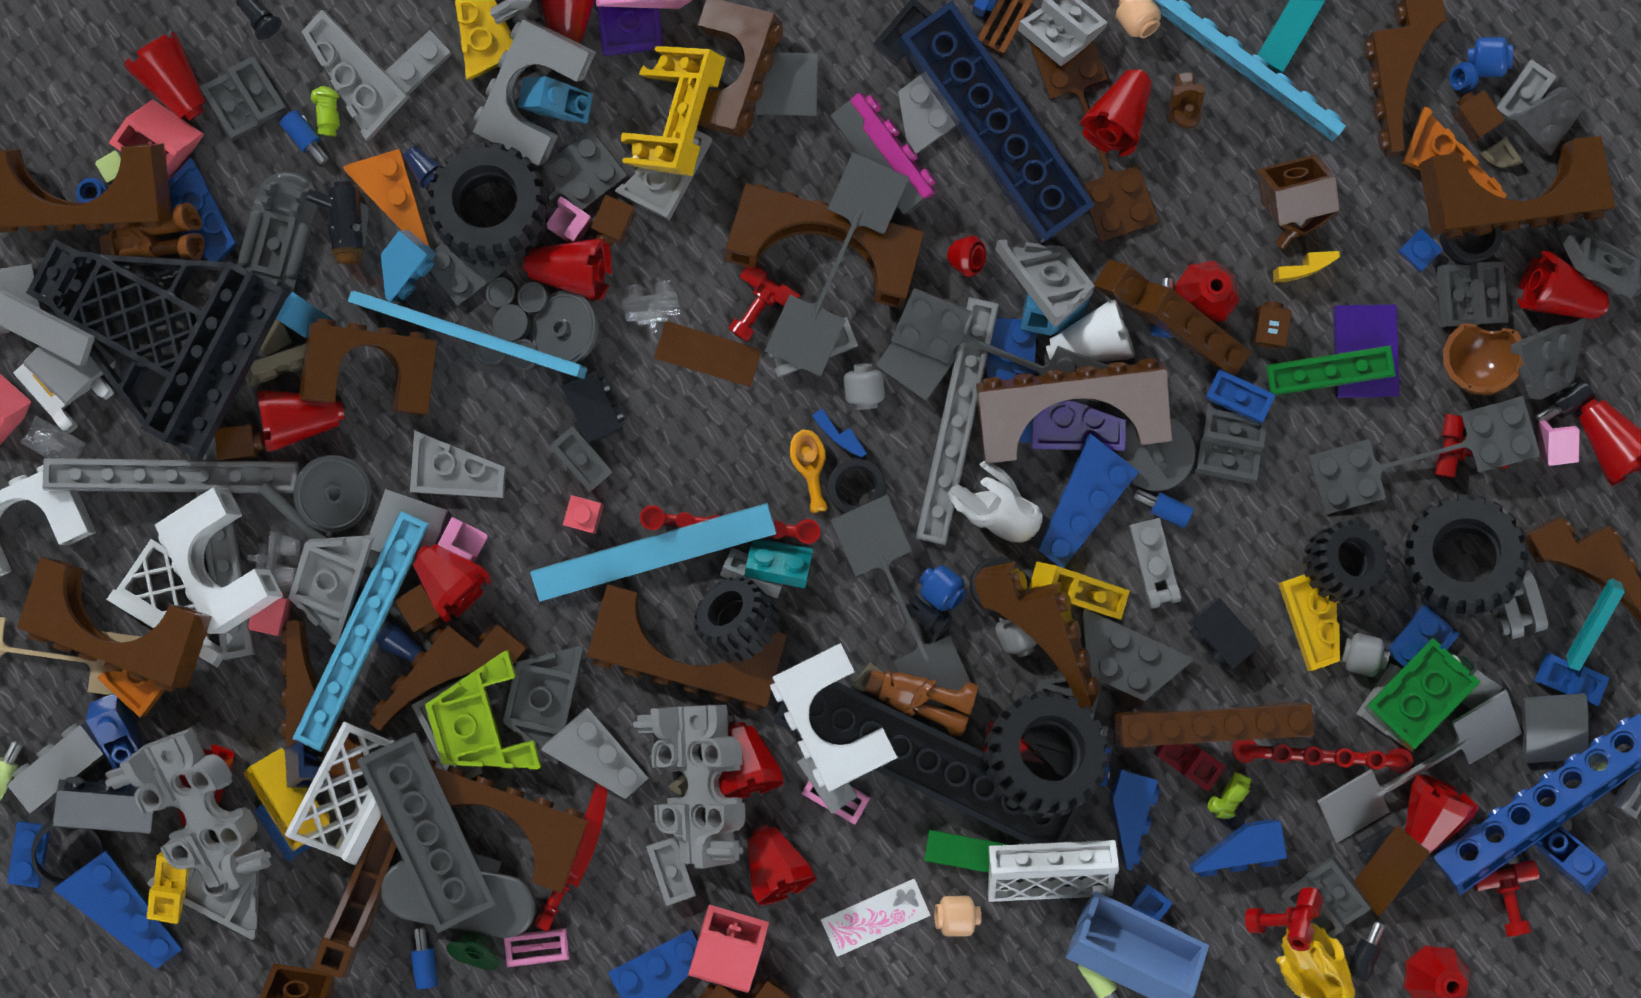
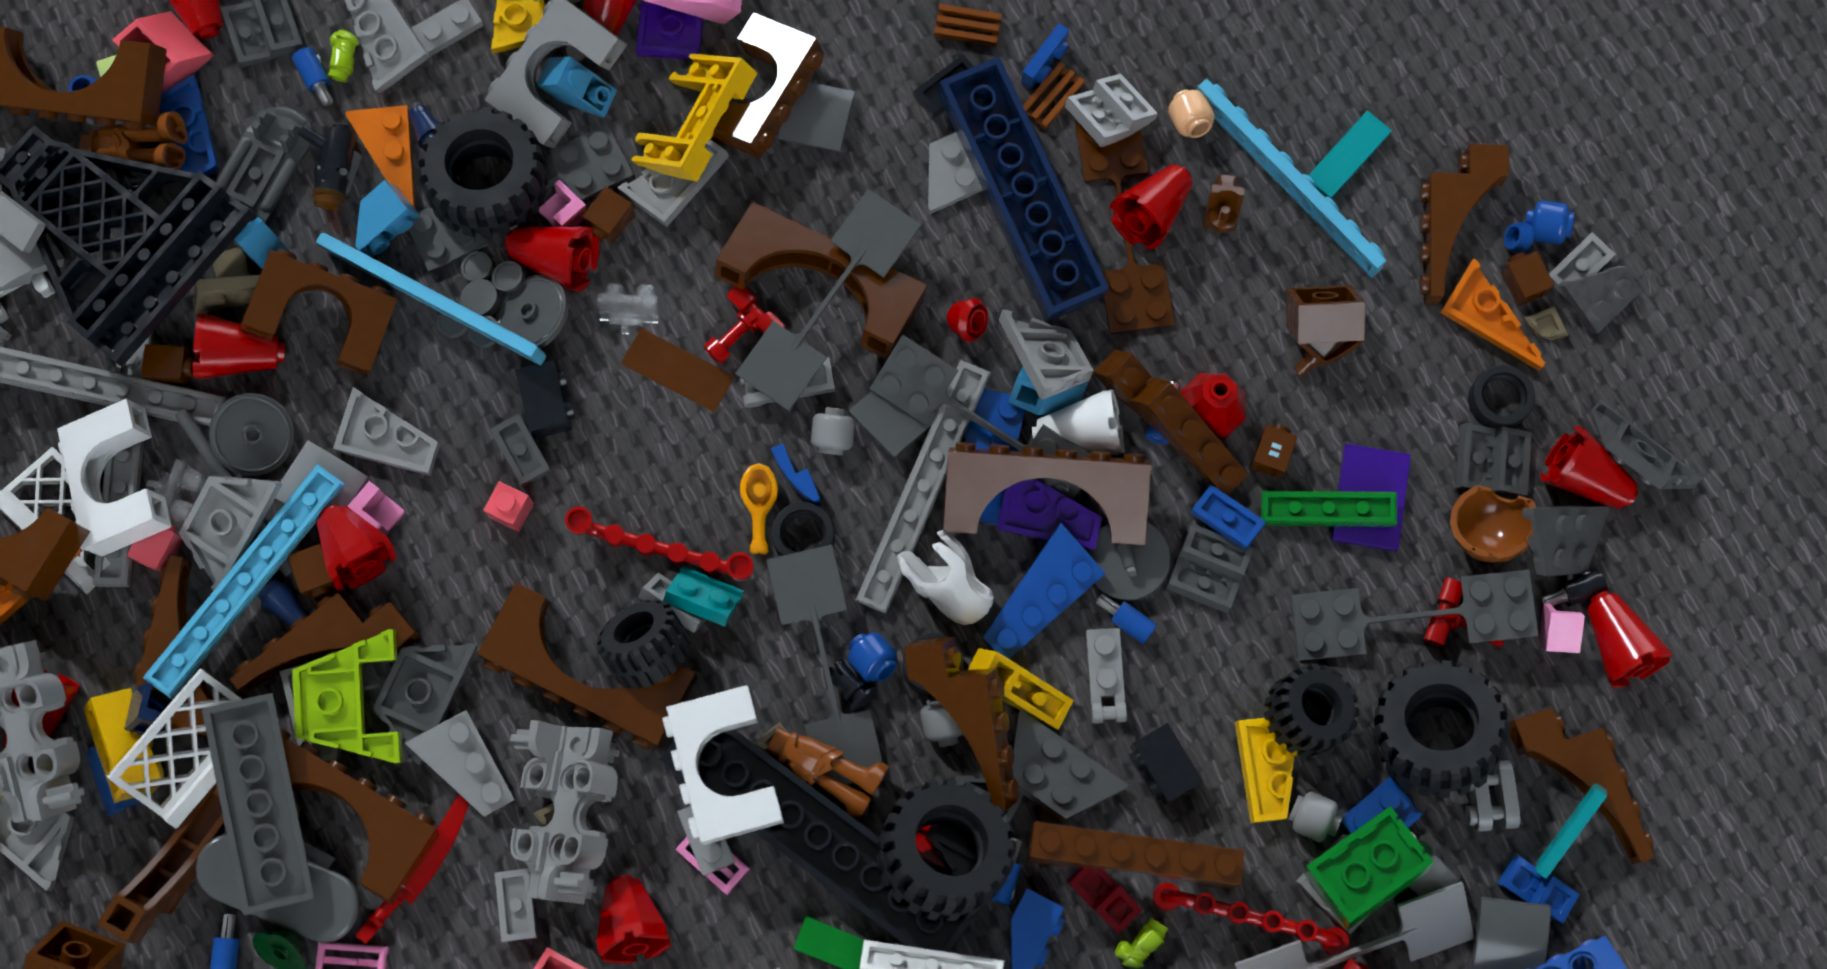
camera: 10 degrees right, 10 degrees down
medium azure tile [530,503,777,602] -> none
red cone [719,722,784,799] -> none
piece [830,93,938,214] -> none
yellow slope [1273,251,1340,283] -> none
blue plate [1397,228,1443,273] -> none
reddish brown arch [1419,136,1615,240] -> none

